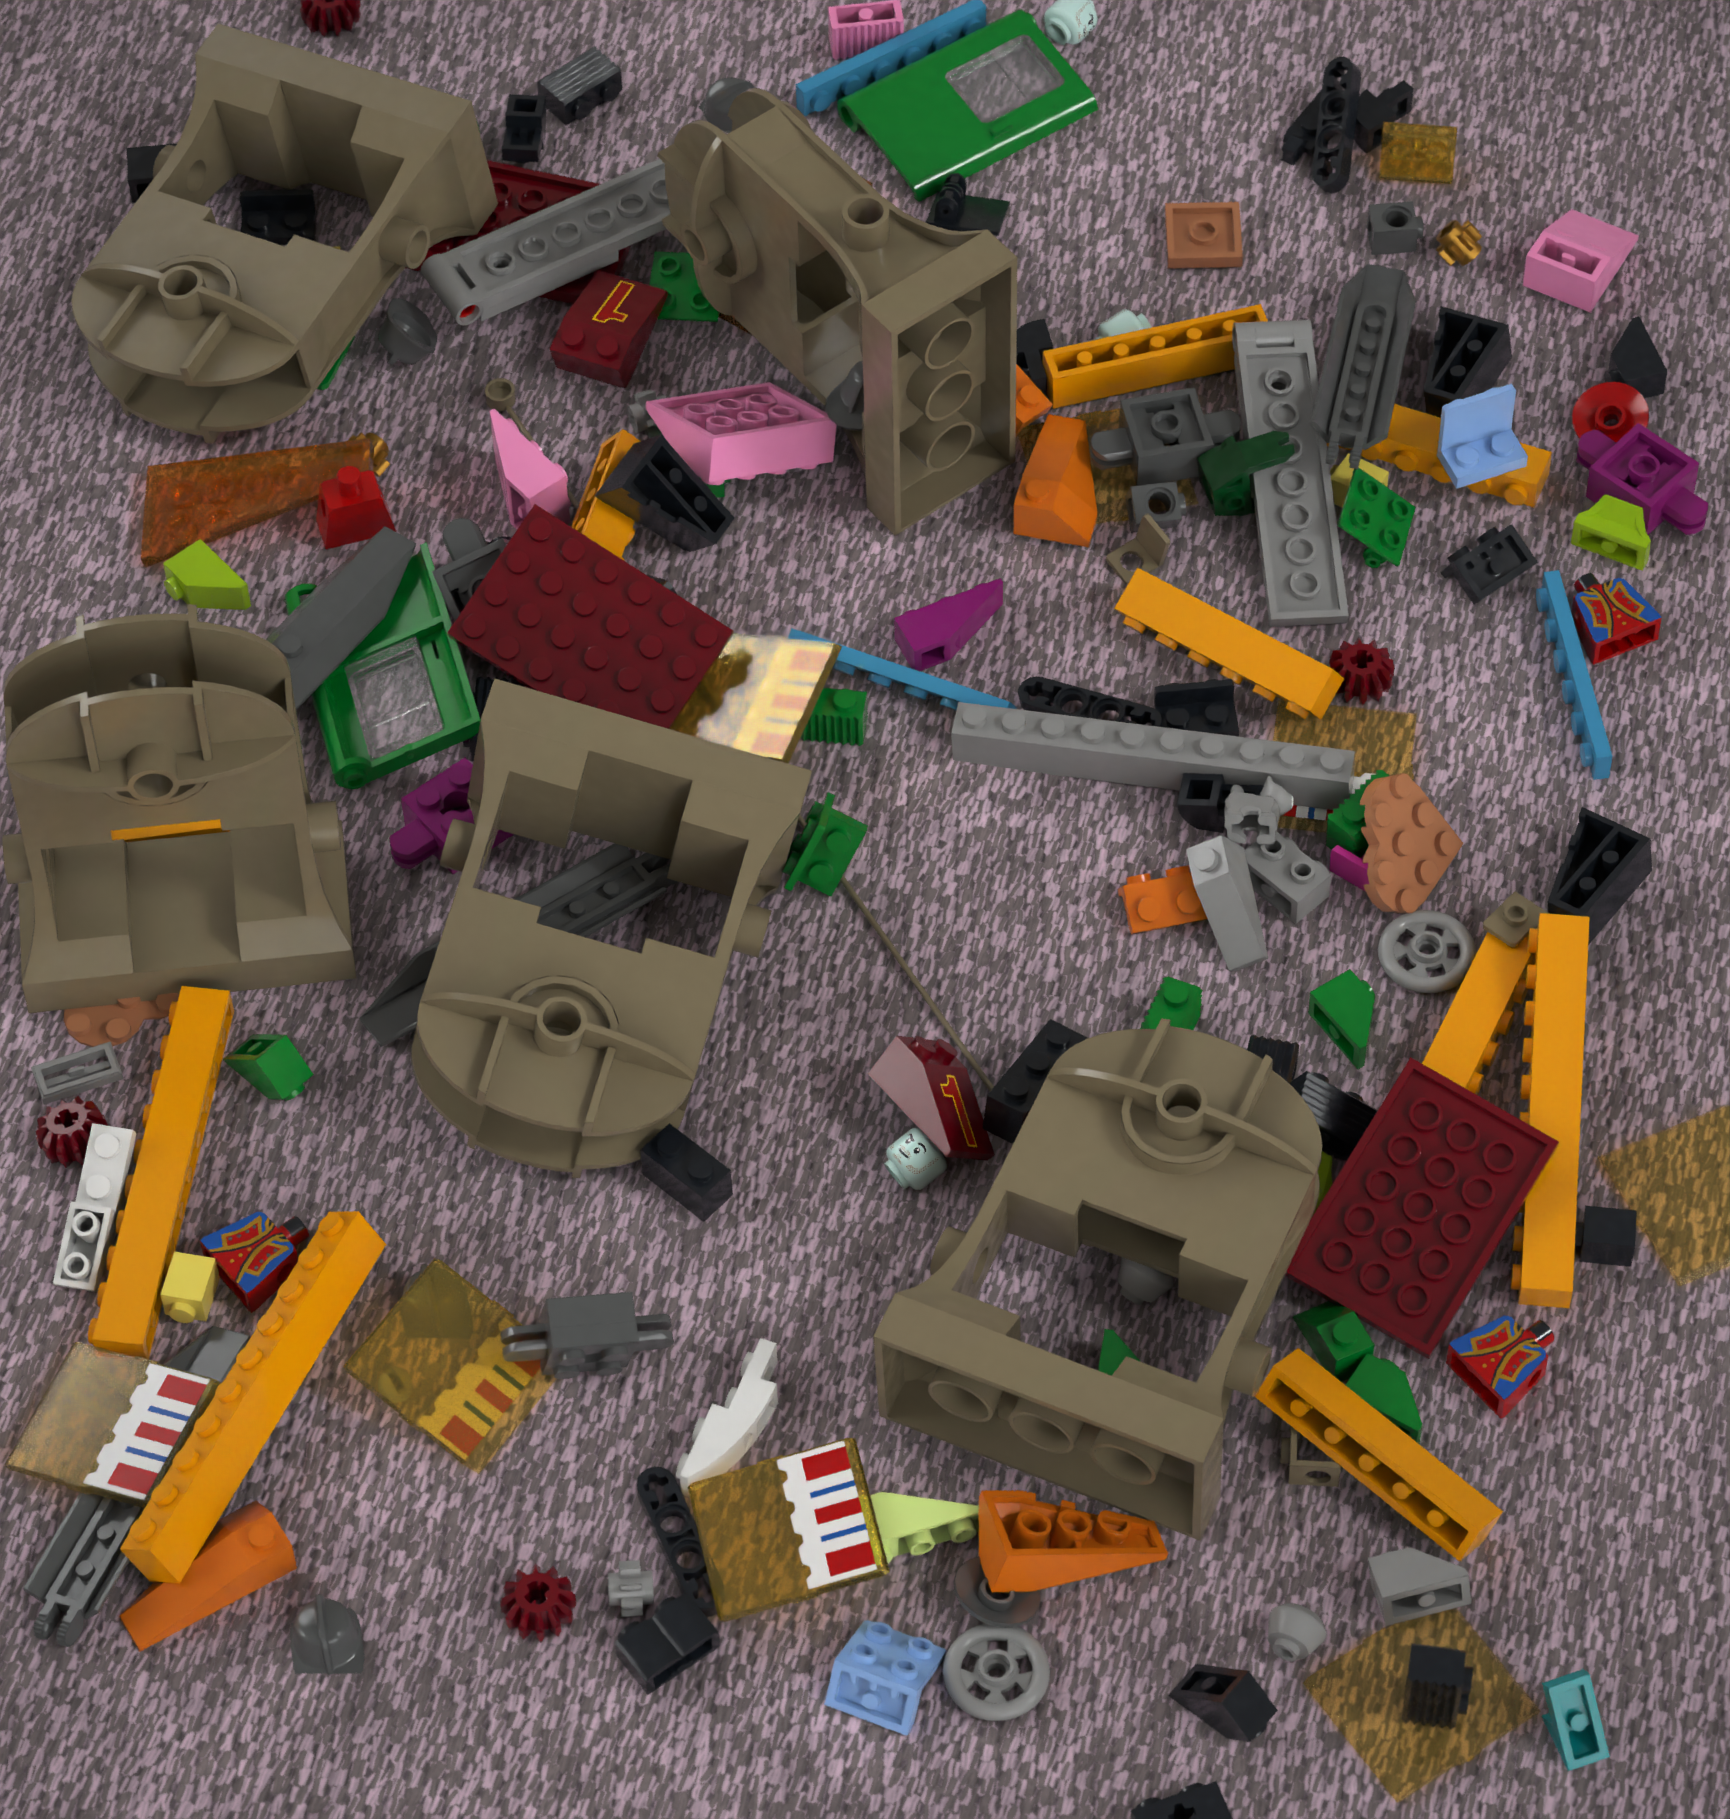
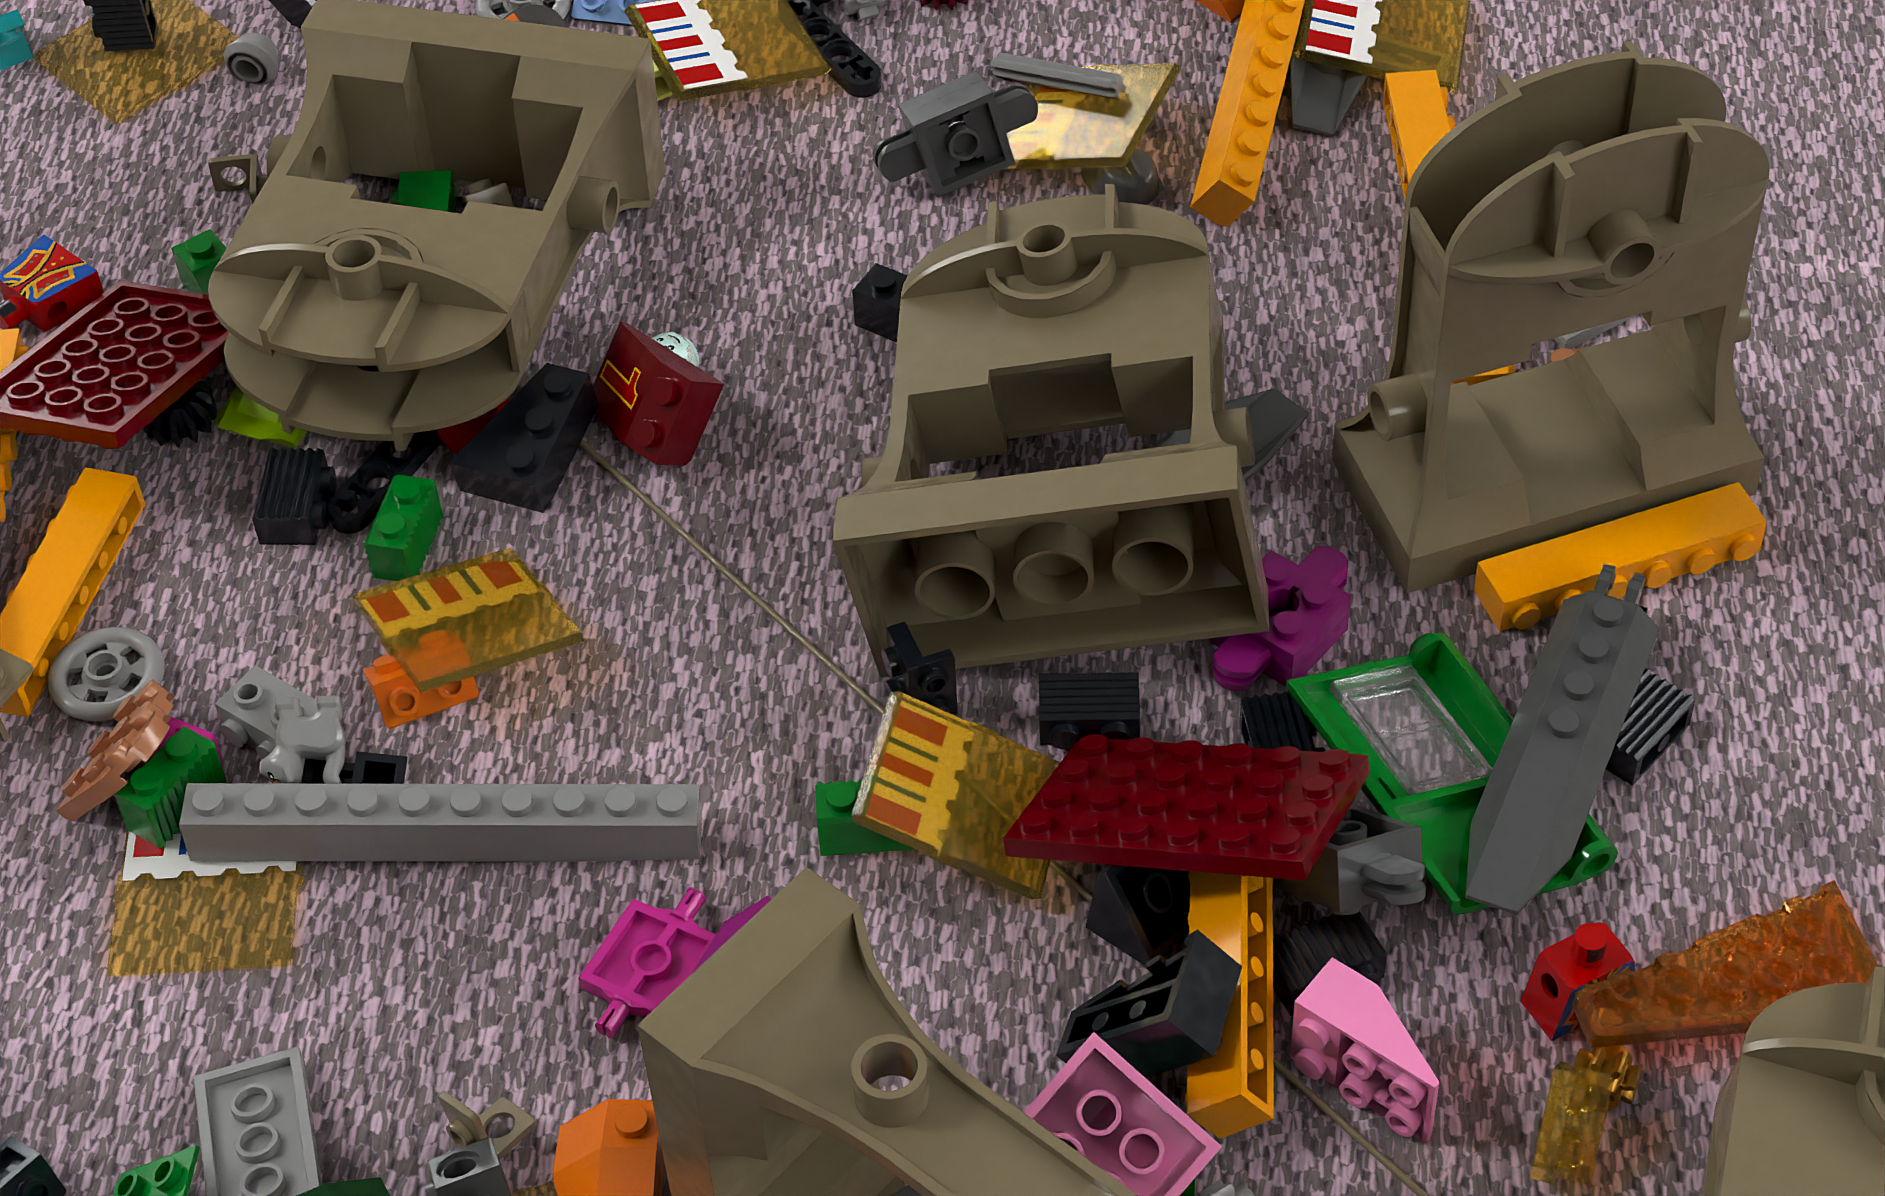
camera: 170 degrees right, 5 degrees down
light yellow brick [160,1251,220,1323] -> none
lime slope [163,539,251,610] -> none
torso [200,1212,309,1313] -> none
green slope [223,1034,314,1101] -> none
white slope [676,1338,778,1497] -> none
green bracket [782,792,868,896] -> none
dark azure plate [786,628,1017,711] -> none
black beam [1018,676,1163,727] -> none
light orange brick [1114,567,1344,720] -> none
black bracket [1154,679,1239,737] -> none
light grey slope [1186,835,1268,971] -> none
light orange brick [1255,1348,1503,1562] -> none
black brick [1289,1071,1377,1161] -> none
green slope [1308,969,1375,1070] -> none
dark red gear [1329,637,1395,705] -> none
green slope [1346,1352,1422,1444] -> none
light grey slope [1368,1547,1472,1626] -> none
none -> clear yellow piece [352,548,584,693]
none -> dark pink plate [578,887,716,1038]
none -> light grey axle [990,53,1126,99]
none -> clear yellow bracket [1530,1061,1614,1184]

